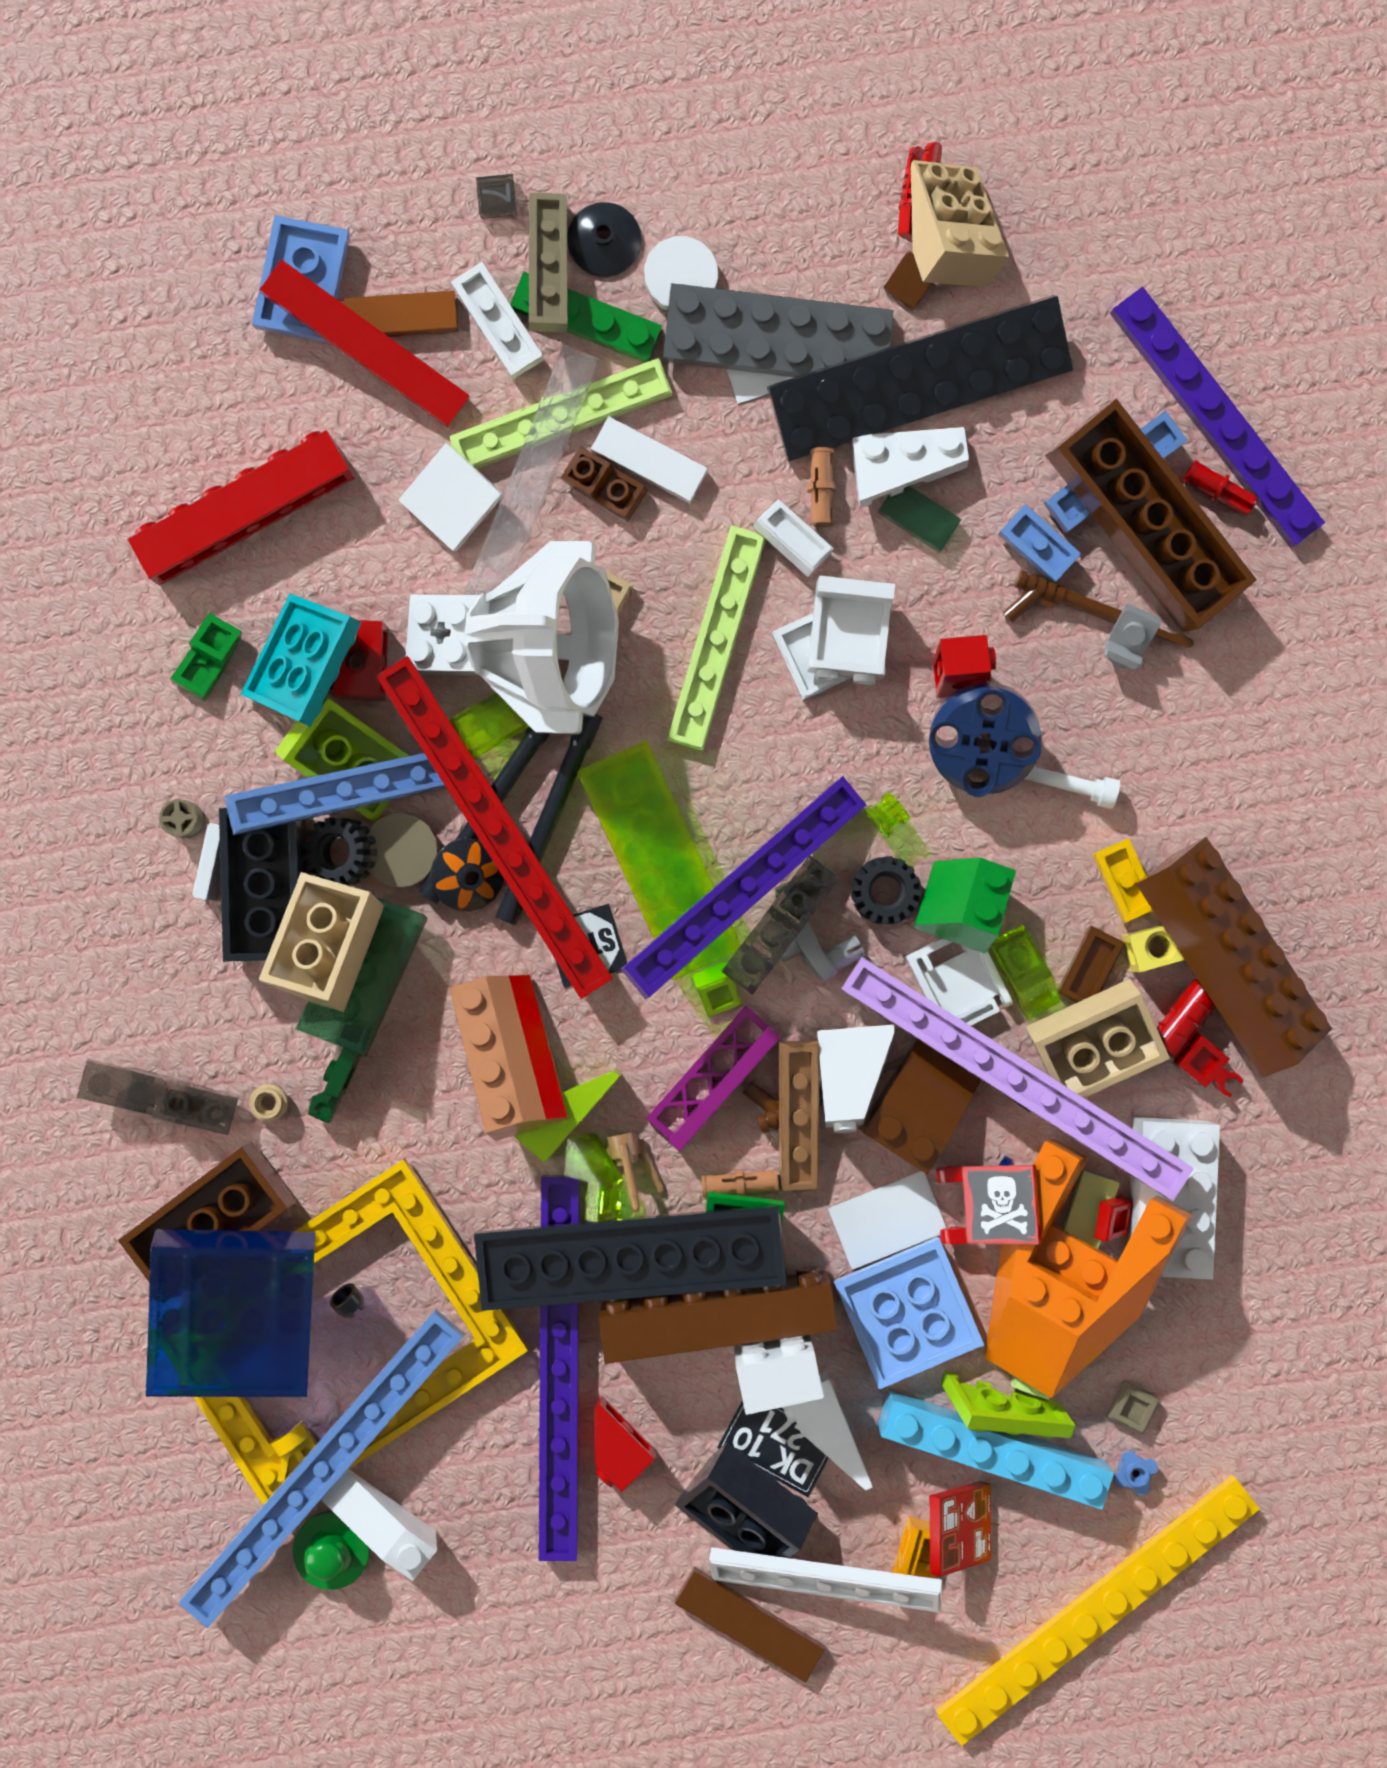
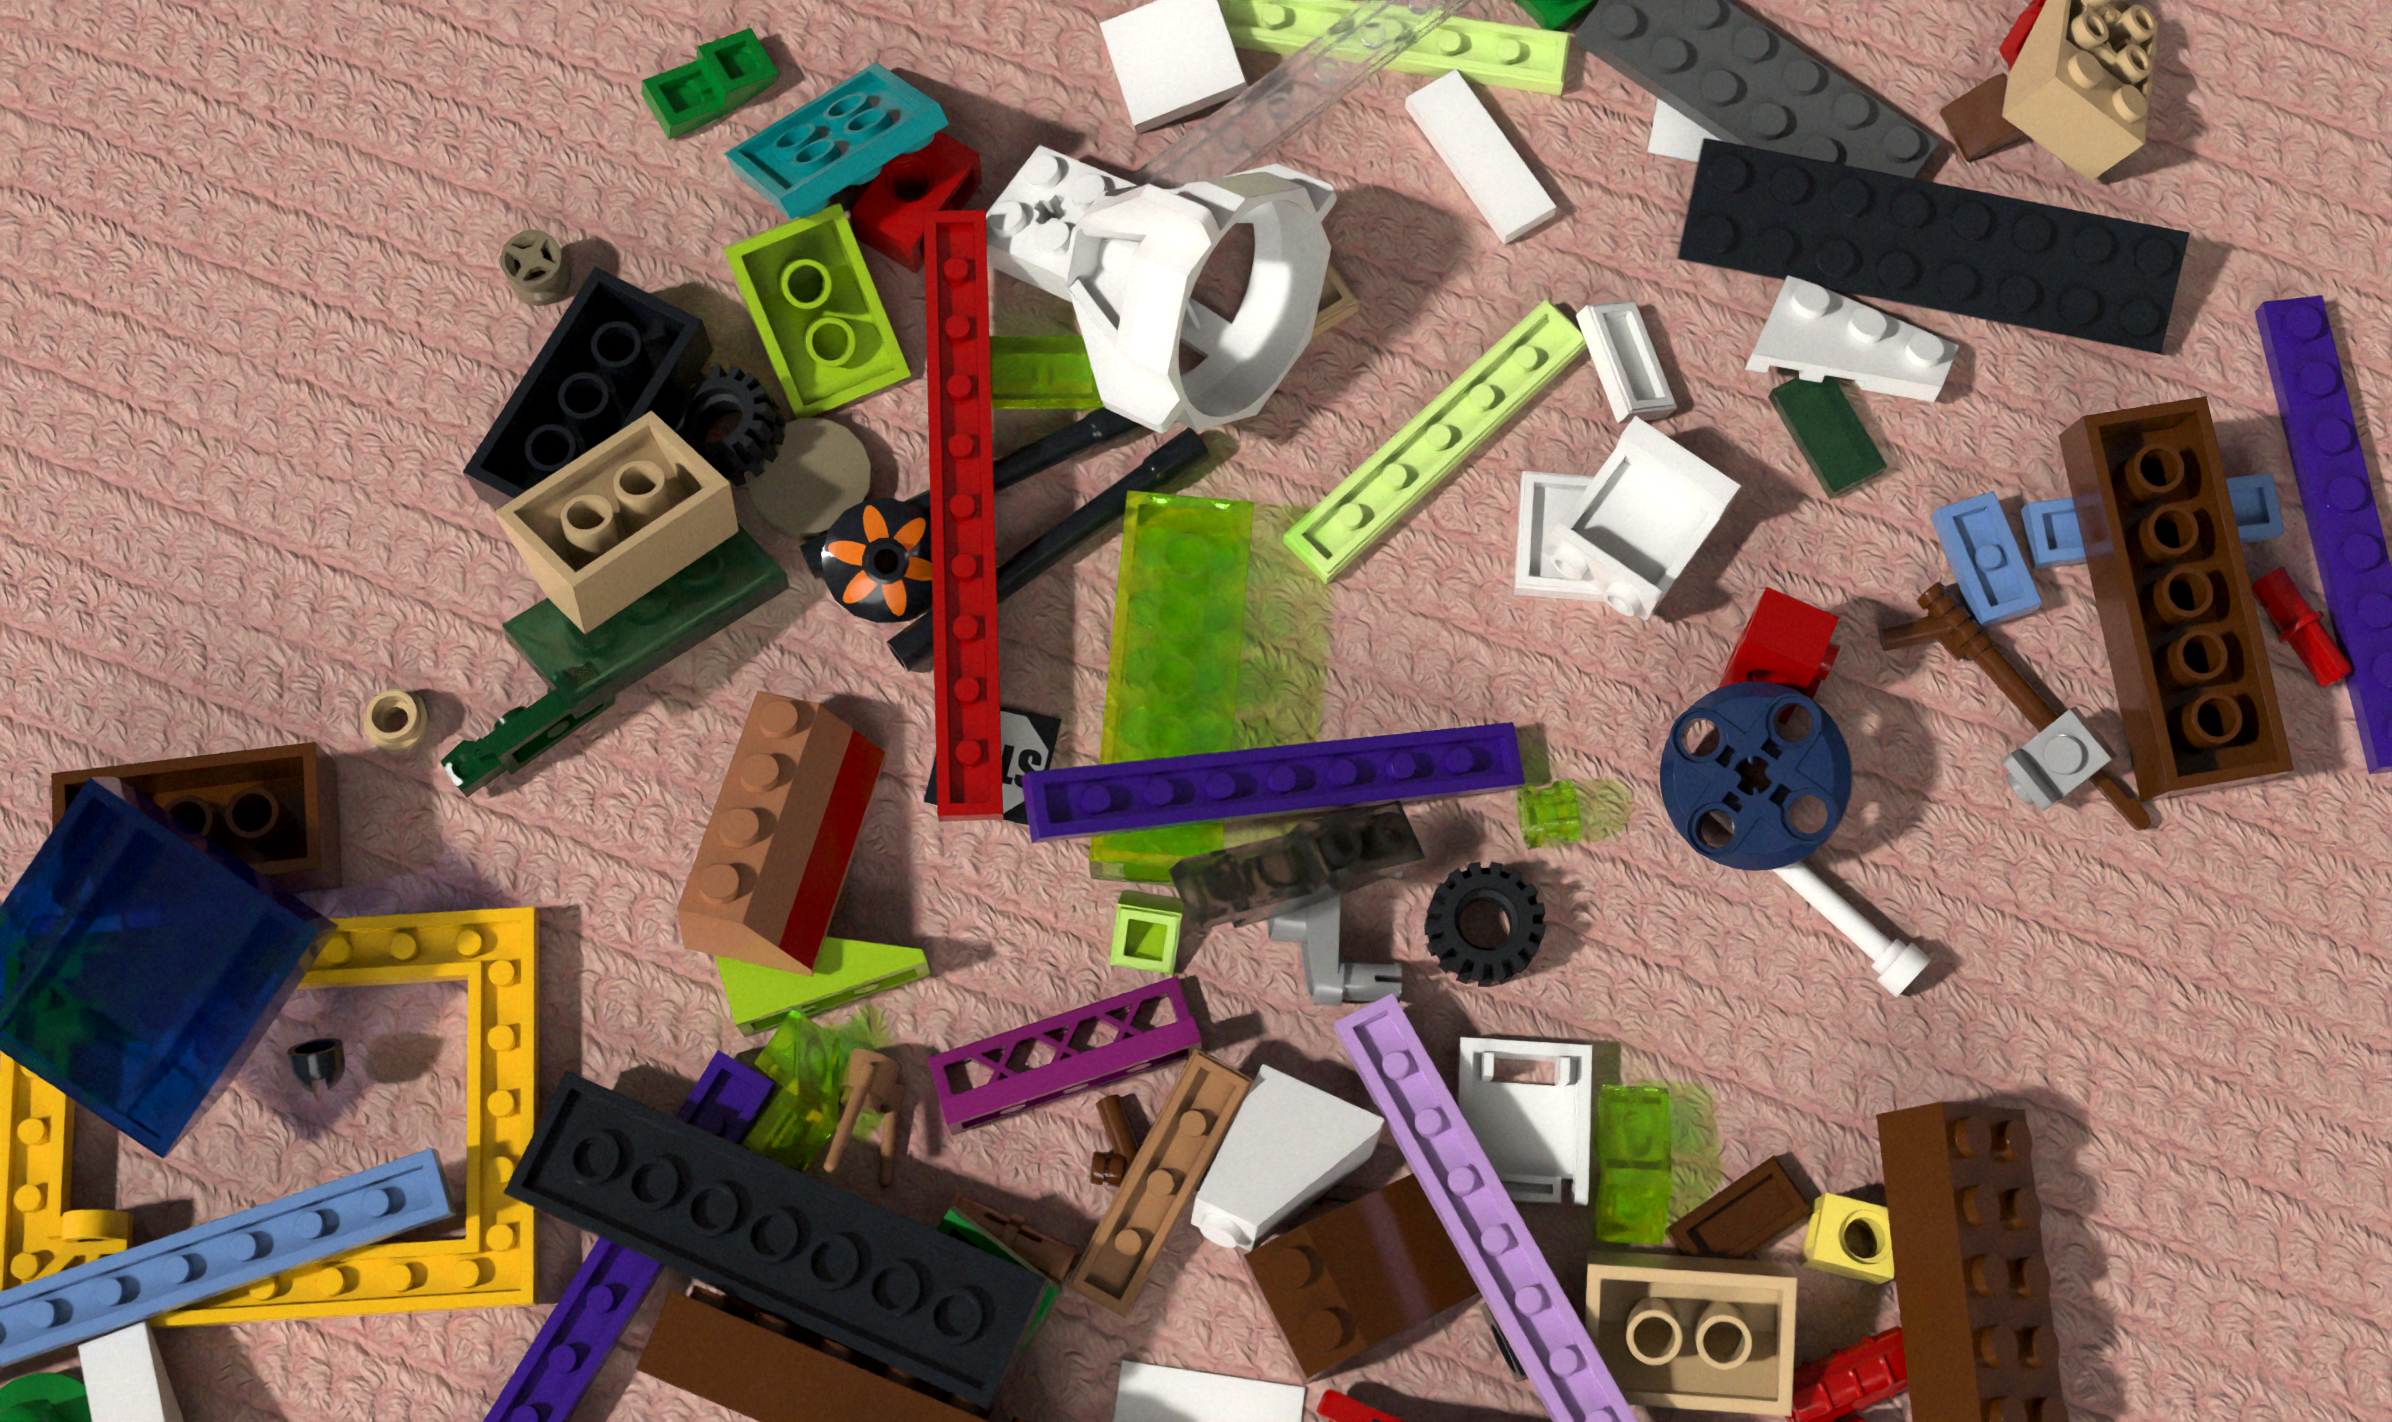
camera: 25 degrees right, 15 degrees down
clear smoke slope [76,1059,239,1135] -> none
white tile [192,823,221,901] -> none
medium blue tile [224,753,446,835] -> none
reddish brown slope [560,446,648,522] -> none
nougat pin [807,447,837,527] -> none
green slope [913,858,1016,954] -> none
yellow plate [1092,838,1153,923] -> none

